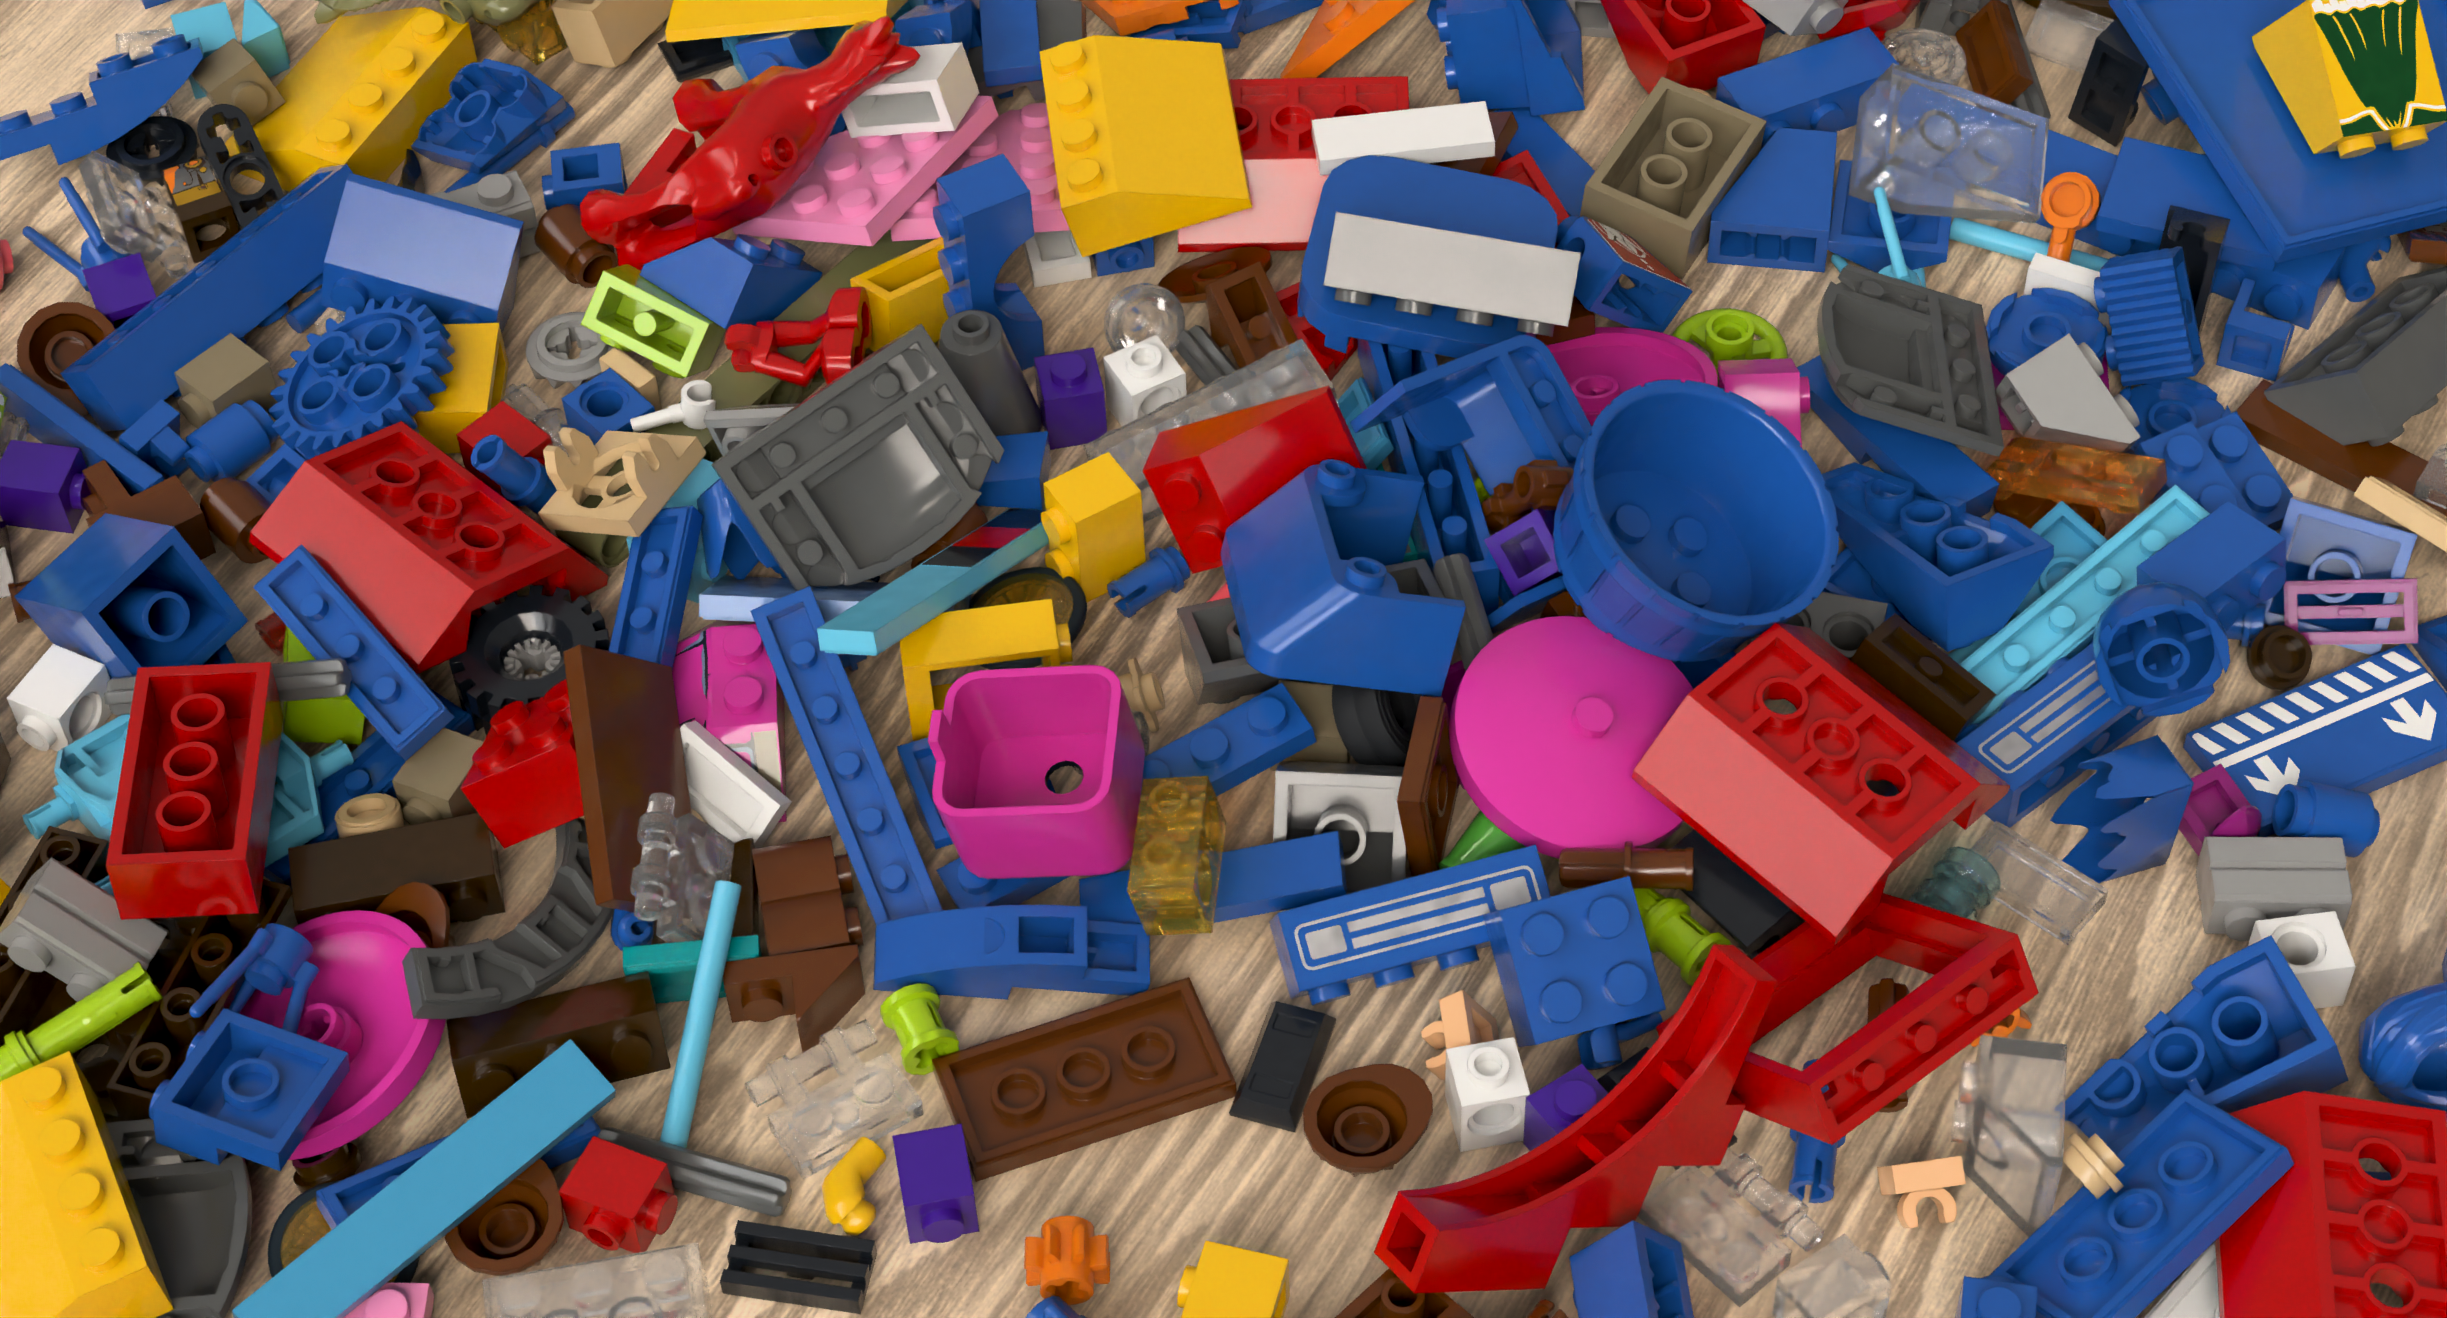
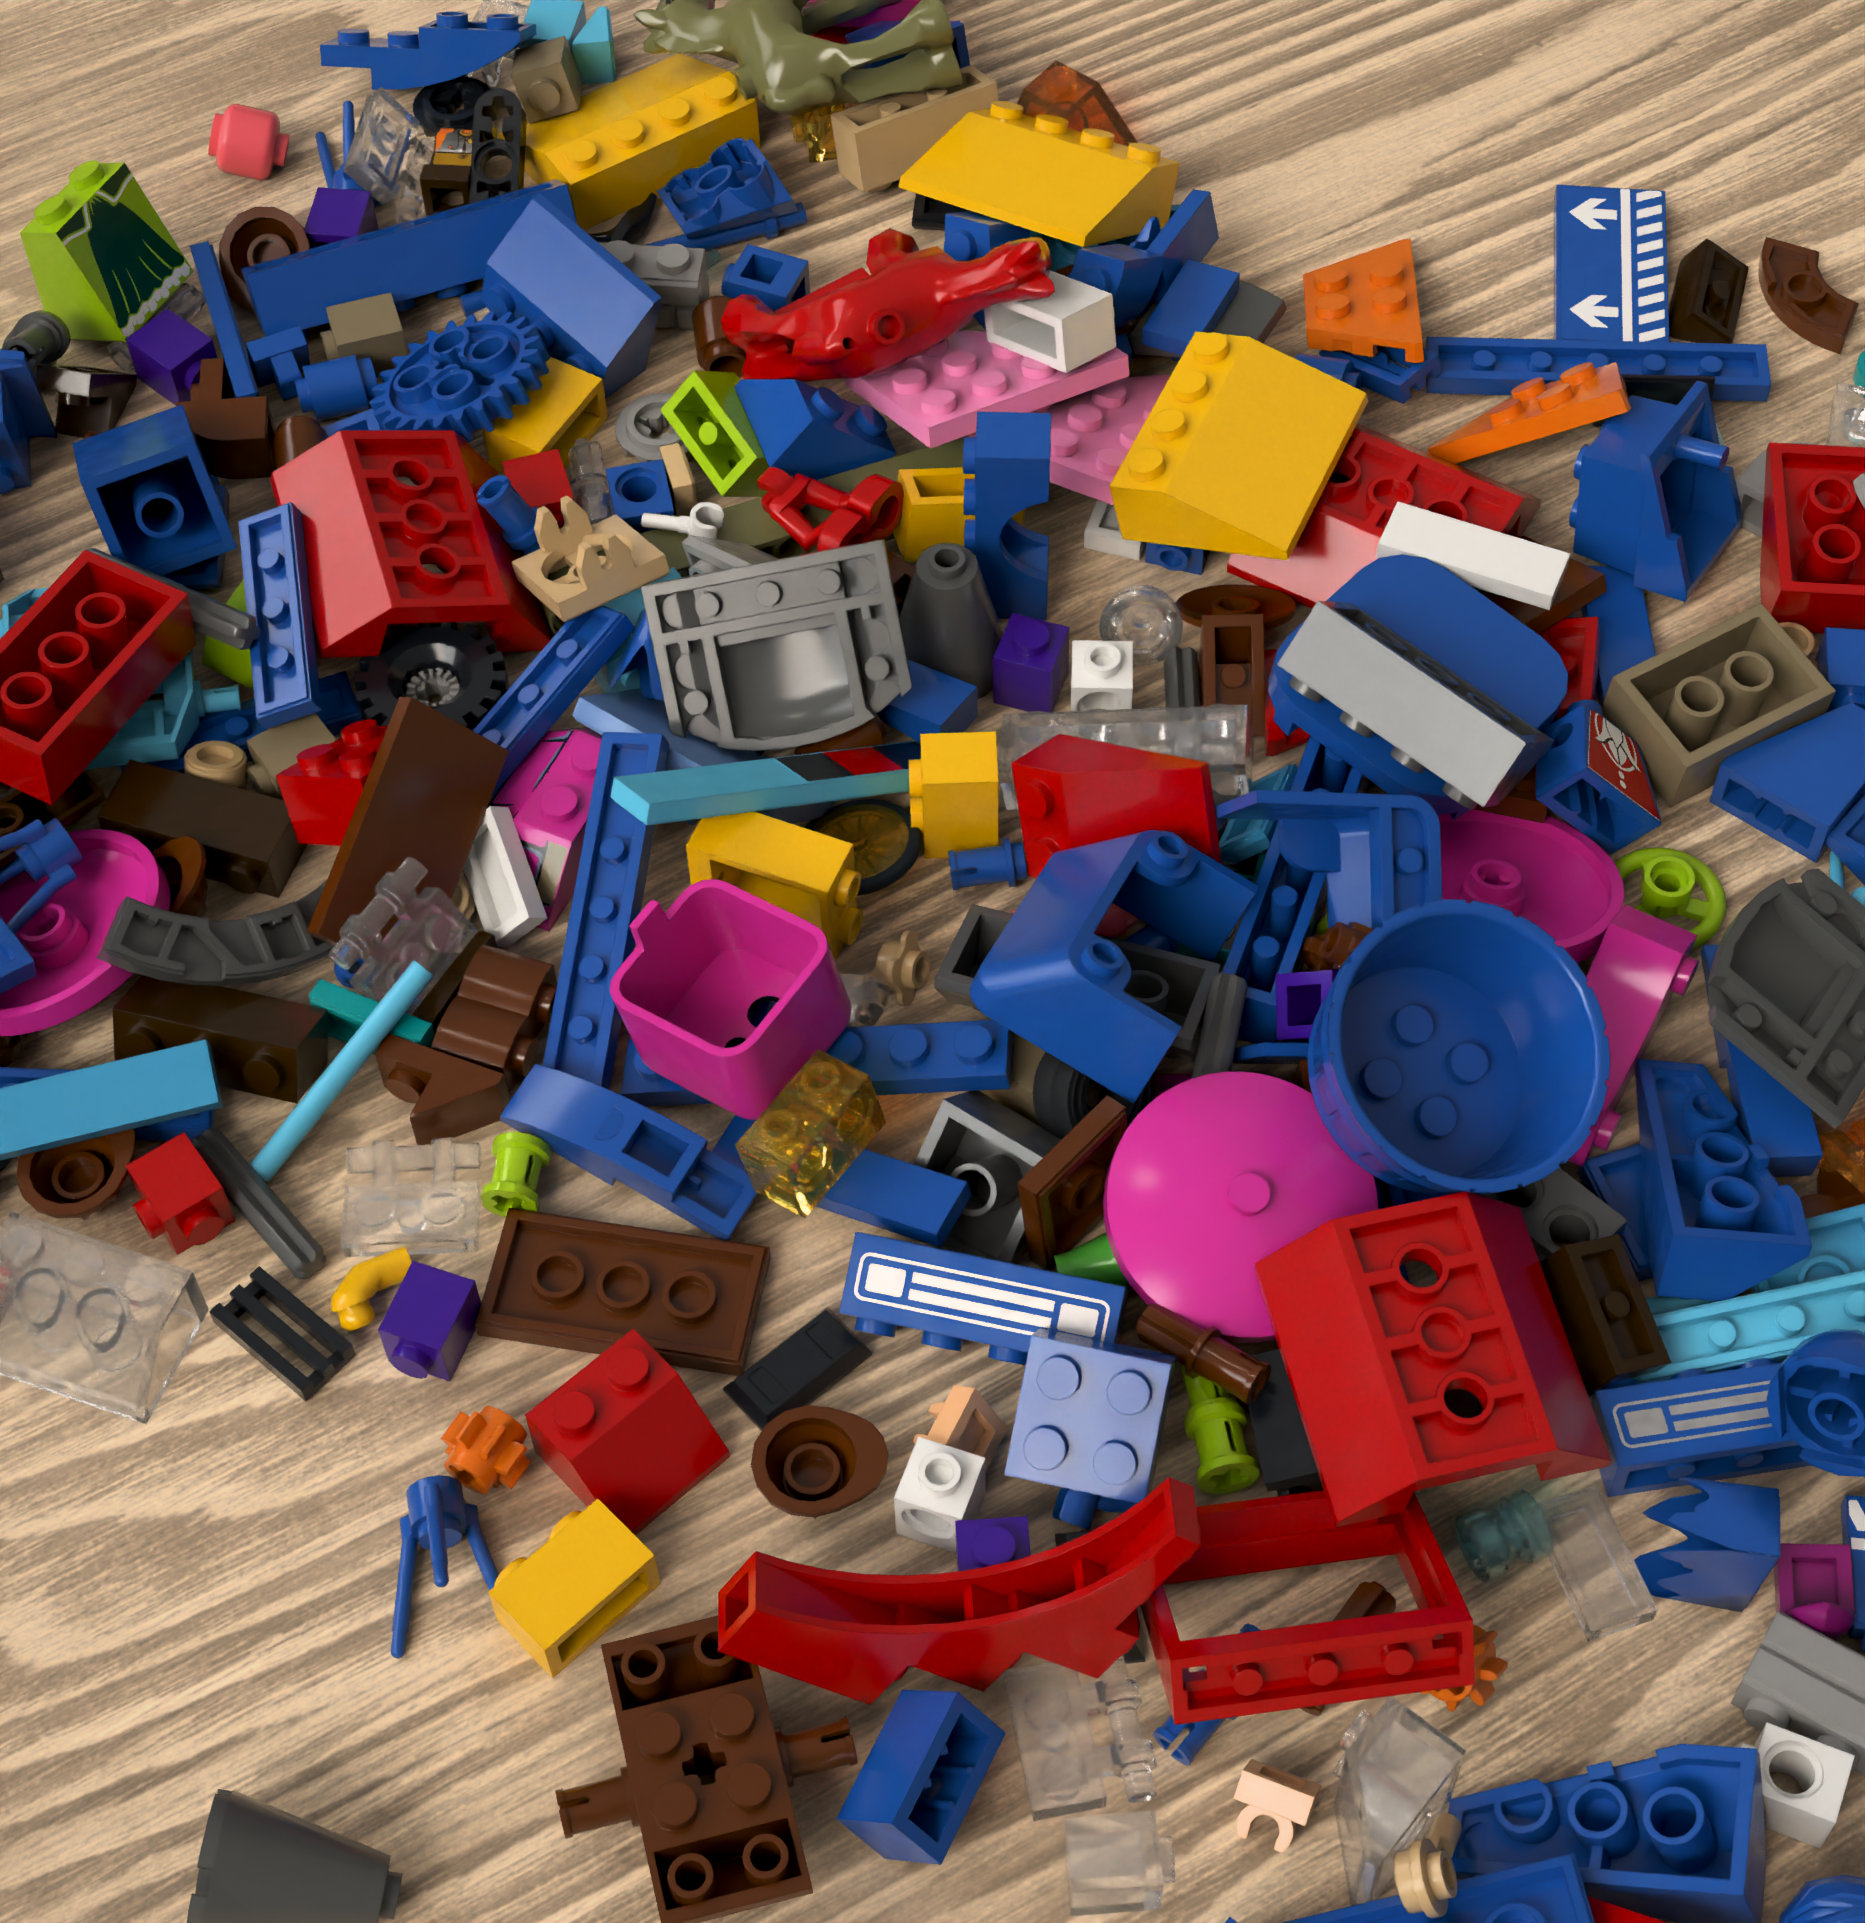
camera: 30 degrees right, 5 degrees up
white brick [7,644,112,752] -> none
none -> red slope [525,1328,730,1535]

